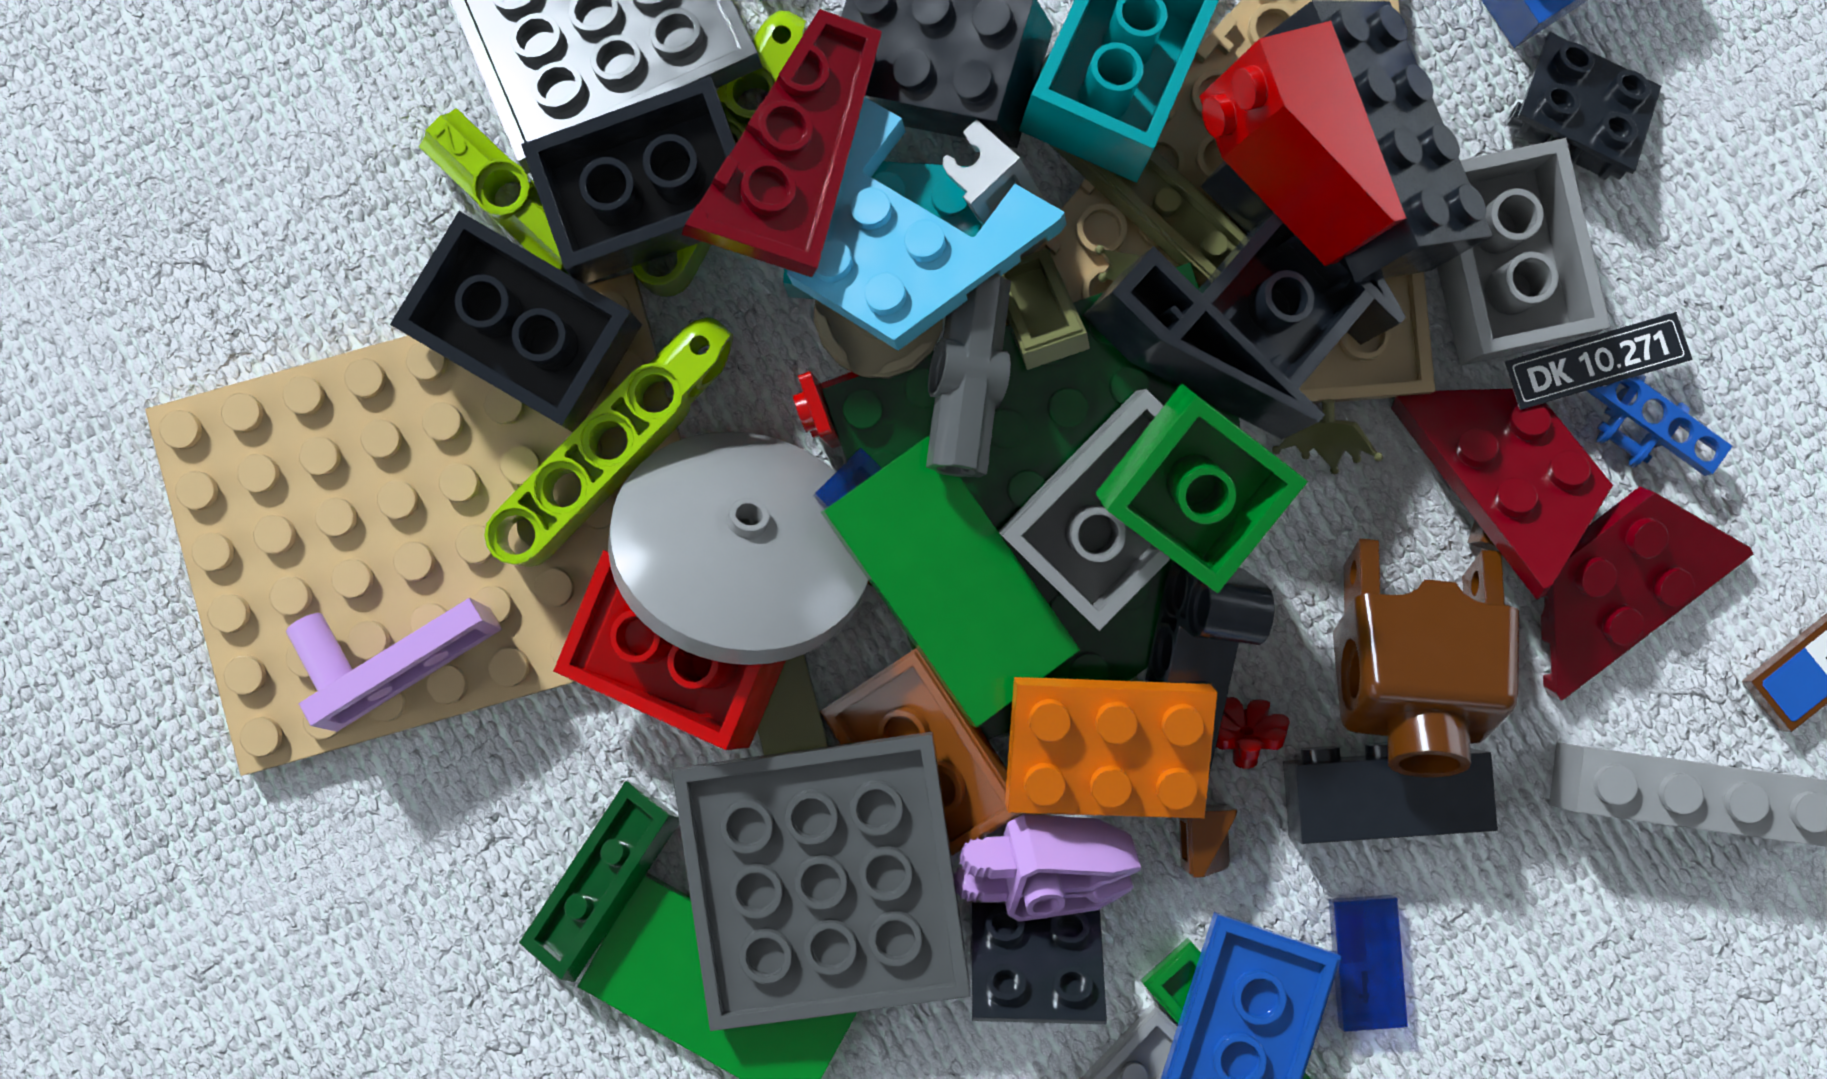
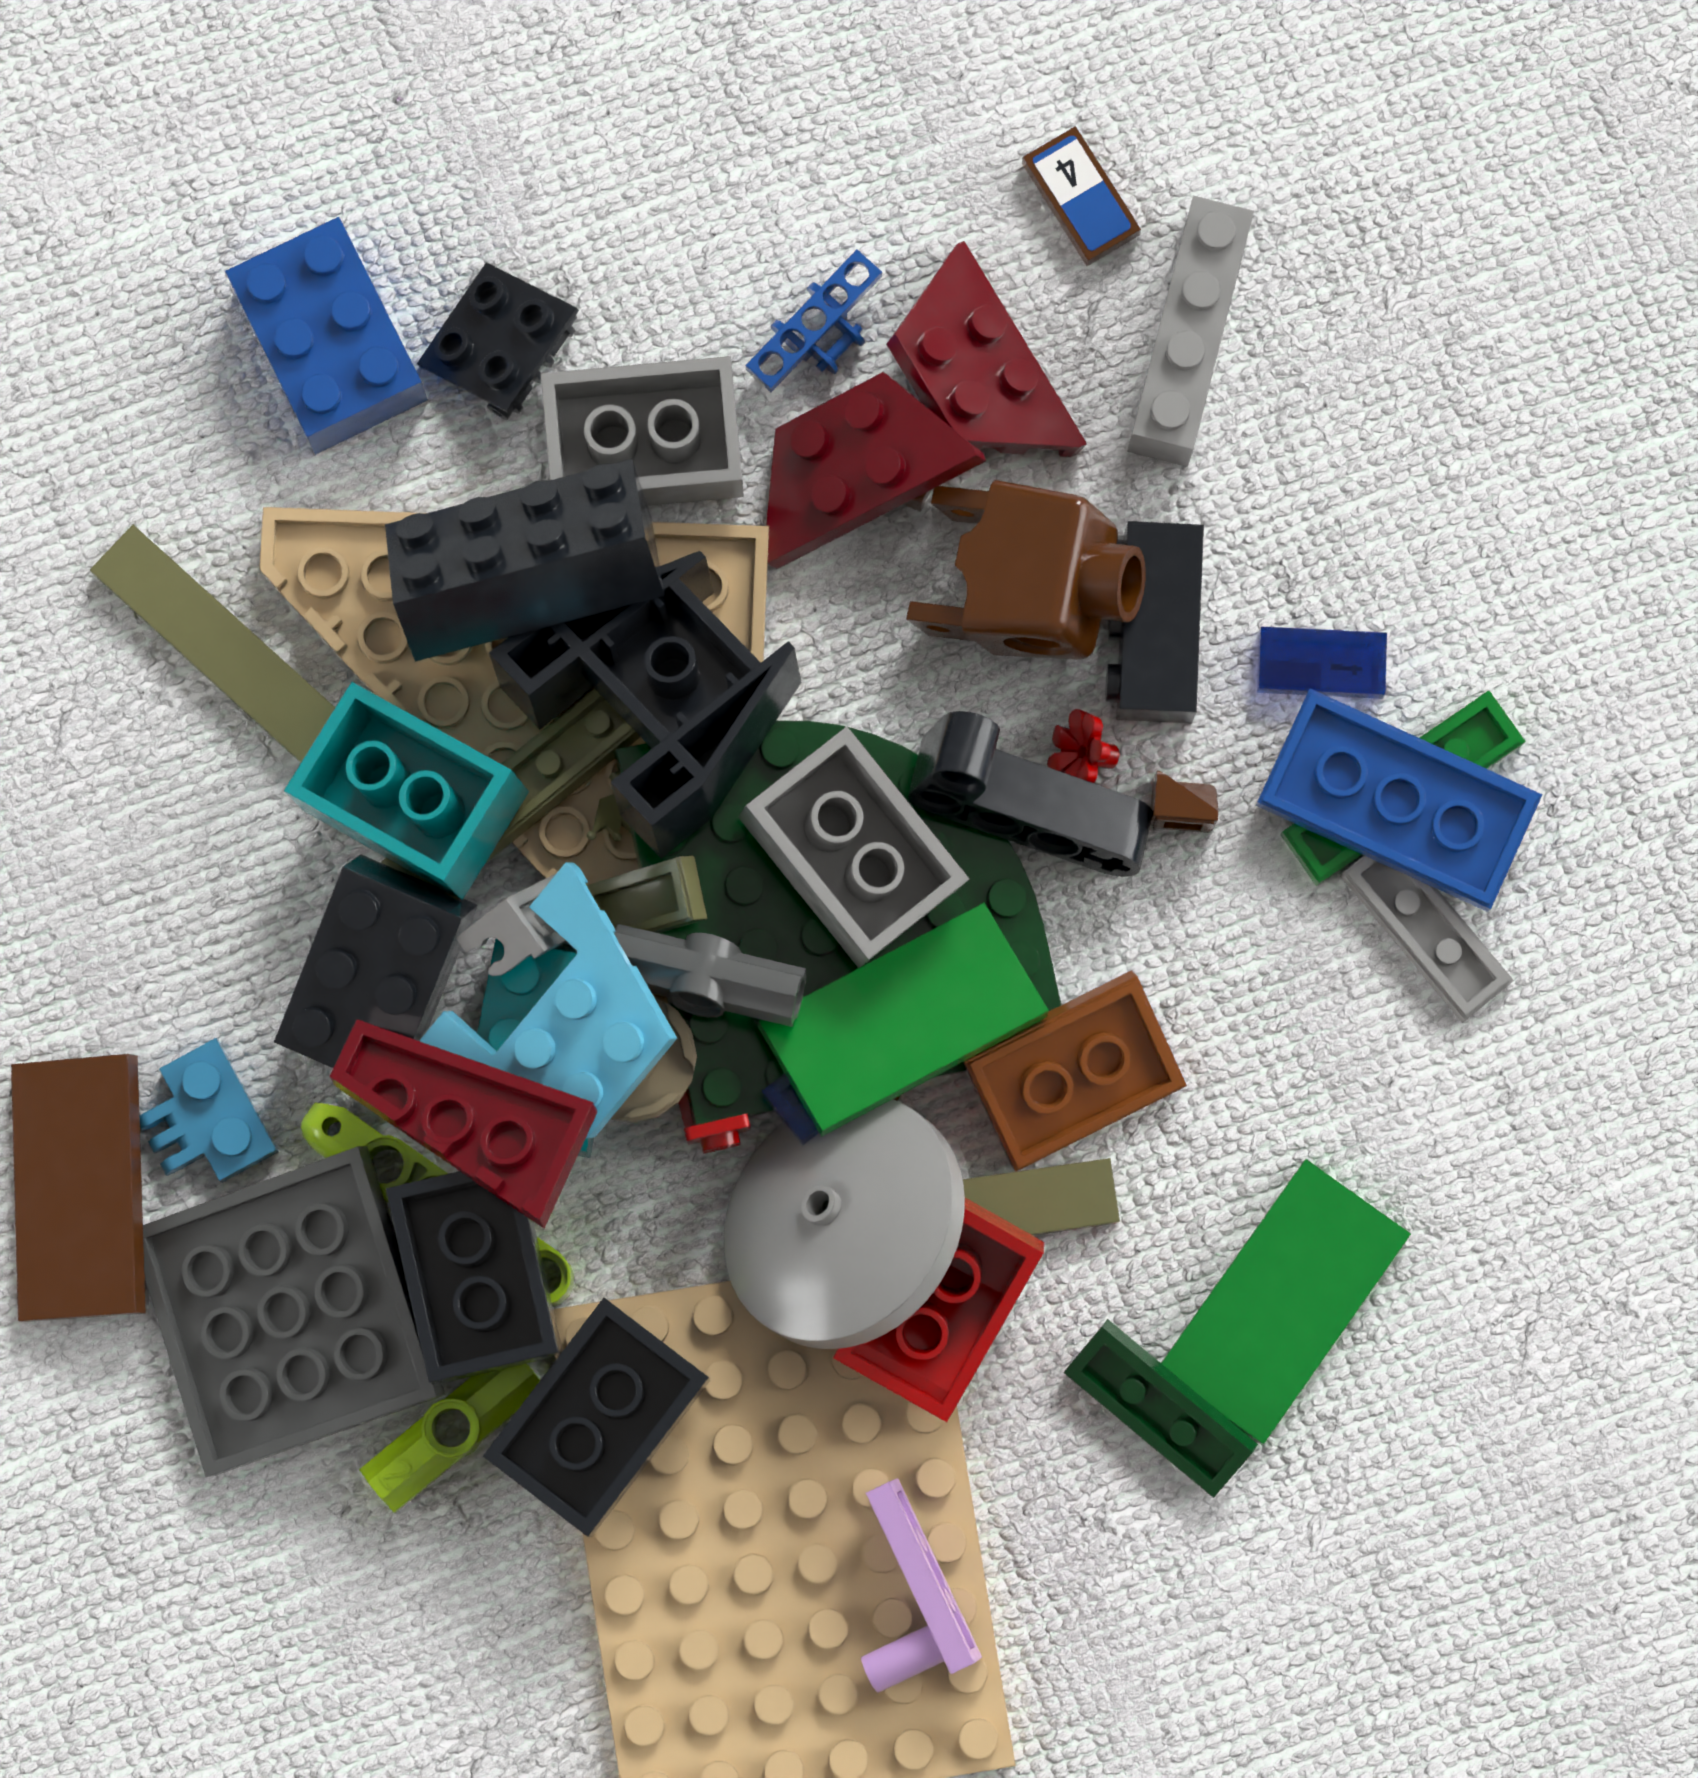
camera: 85 degrees left, 5 degrees down
lime piece [484,317,733,567] -> none
dark grey plate [672,732,971,1031] -> none
lavender hinge [954,814,1141,922] -> none
black hinge [970,902,1107,1025] -> none
orange plate [1005,677,1217,819] -> none
green brick [1096,384,1308,594] -> none
red slope [1199,21,1406,266] -> none
olive piece [1272,399,1383,475] -> none
black sticker [1504,312,1693,410] -> none

